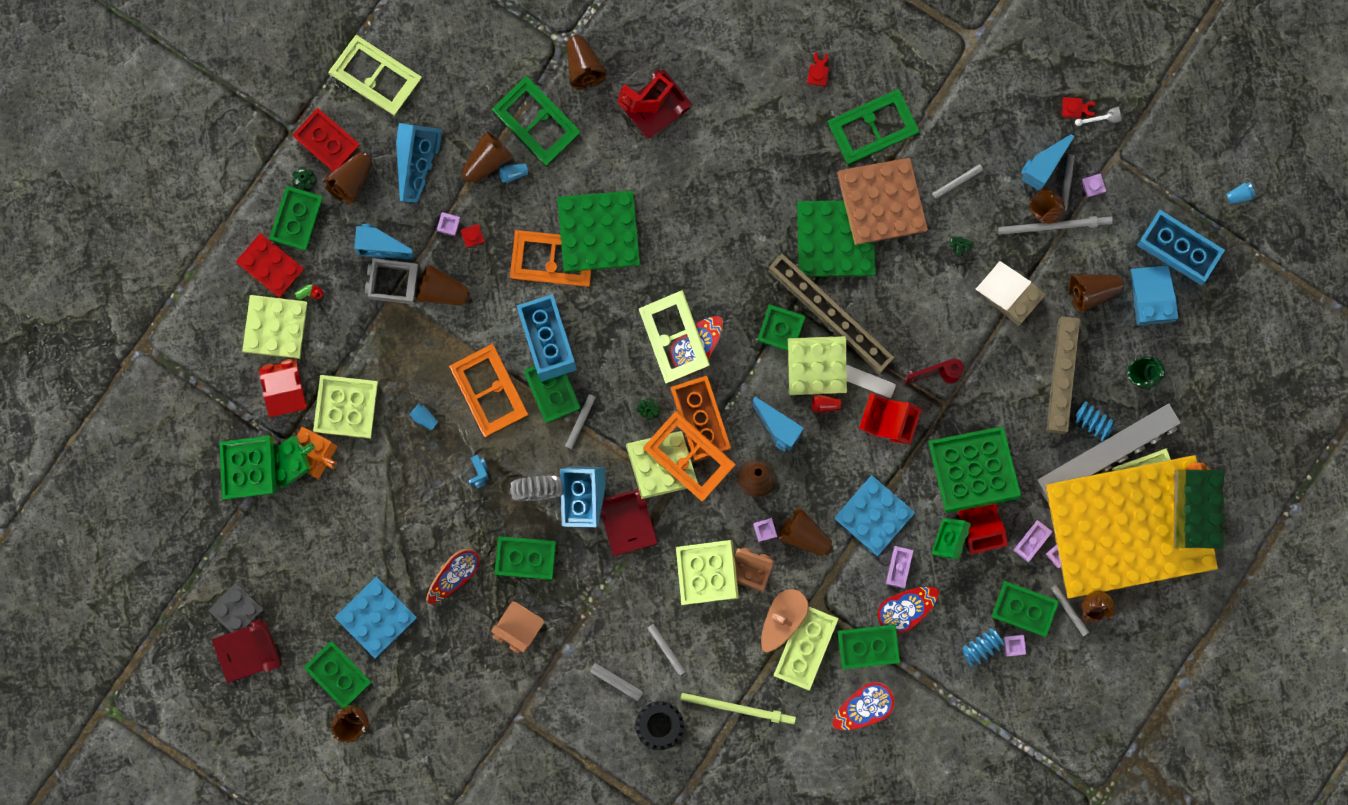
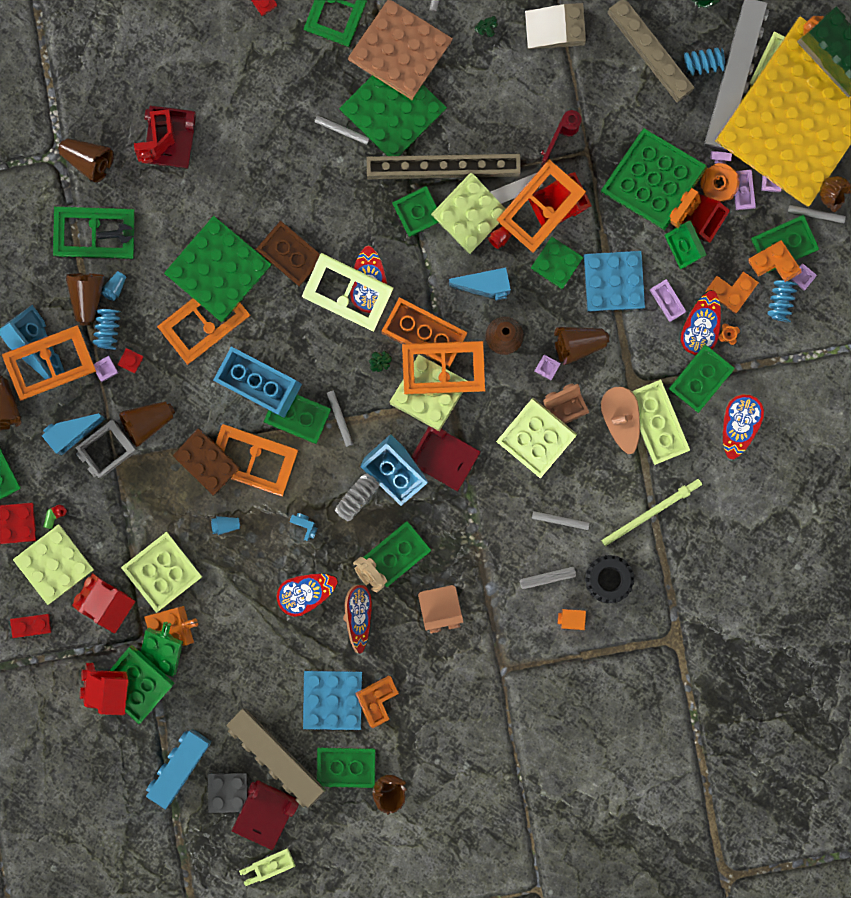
camera: 40 degrees left, 5 degrees up
none -> orange door [2,325,96,401]
none -> red plate [10,614,52,638]
none -> red piece [80,663,128,715]
none -> dark azure piece [92,309,121,350]
none -> black bar [97,224,134,243]
none -> dark azure brick [146,729,212,809]
none -> reddish brown plate [173,428,240,496]
none -> dark tan brick [226,709,327,808]
none -> yellowish green hinge [239,848,296,886]
none -> reddish brown plate [256,221,320,287]
none -> shield [277,573,338,617]
none -> light grey bar [315,115,369,145]
none -> tan plate [353,557,387,592]
none -> orange plate [355,676,398,728]
none -> orange door [497,159,586,253]
none -> green plate [530,237,583,290]
none -> orange brick [557,609,586,630]
none -> orange plate [670,188,701,228]
none -> orange plate [700,163,740,202]
none -> orange plate [705,271,759,314]
none -> lavender plate [710,151,732,164]
none -> orange plate [718,324,740,345]
none -> orange plate [748,240,802,282]

